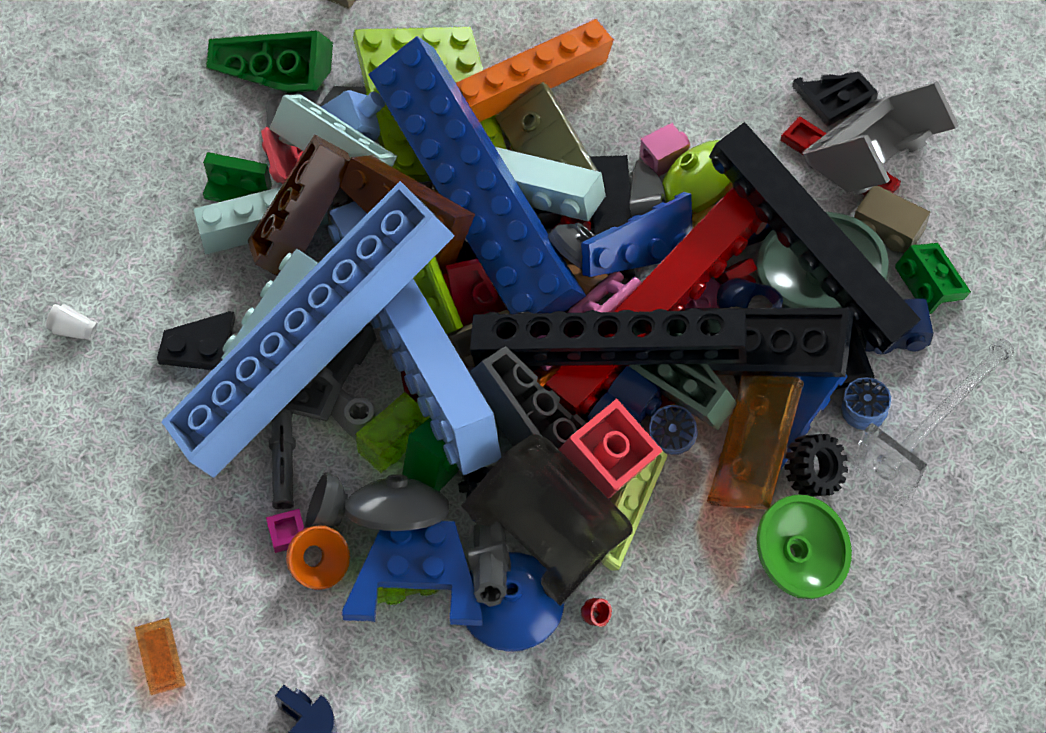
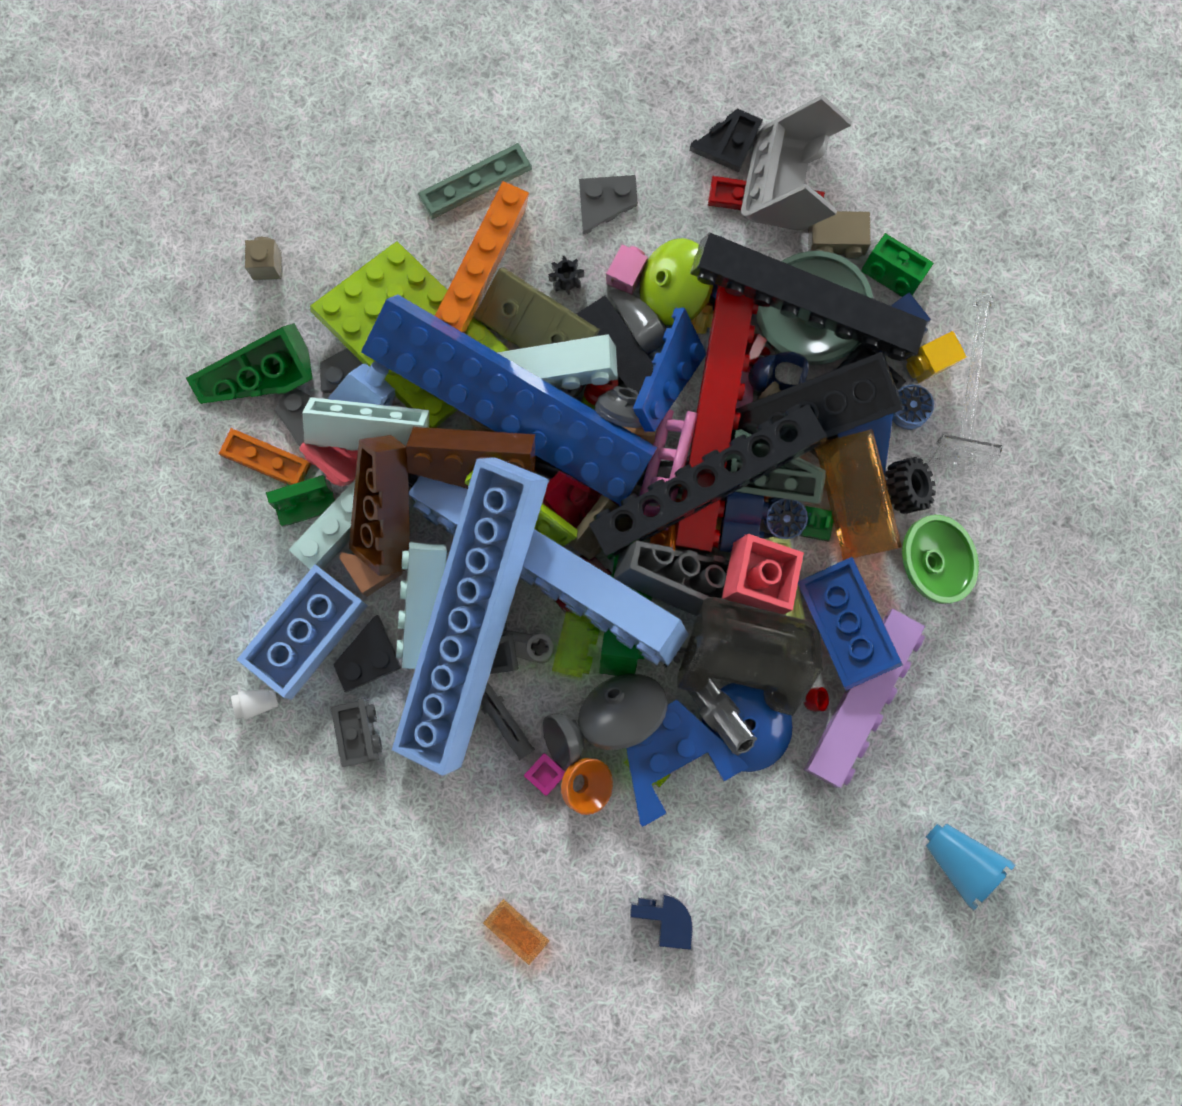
camera: 30 degrees left, 20 degrees up
none -> orange tile [218,428,311,485]
none -> light blue brick [237,564,368,700]
none -> dark grey bracket [331,698,382,767]
none -> nougat slope [340,552,403,597]
none -> sand green tile [418,143,532,220]
none -> black gear [548,256,584,295]
none -> dark grey wing [579,175,638,234]
none -> blue plate [798,557,903,690]
none -> green tile [799,506,835,542]
none -> lavender brick [804,609,925,788]
none -> yellow brick [906,331,967,383]

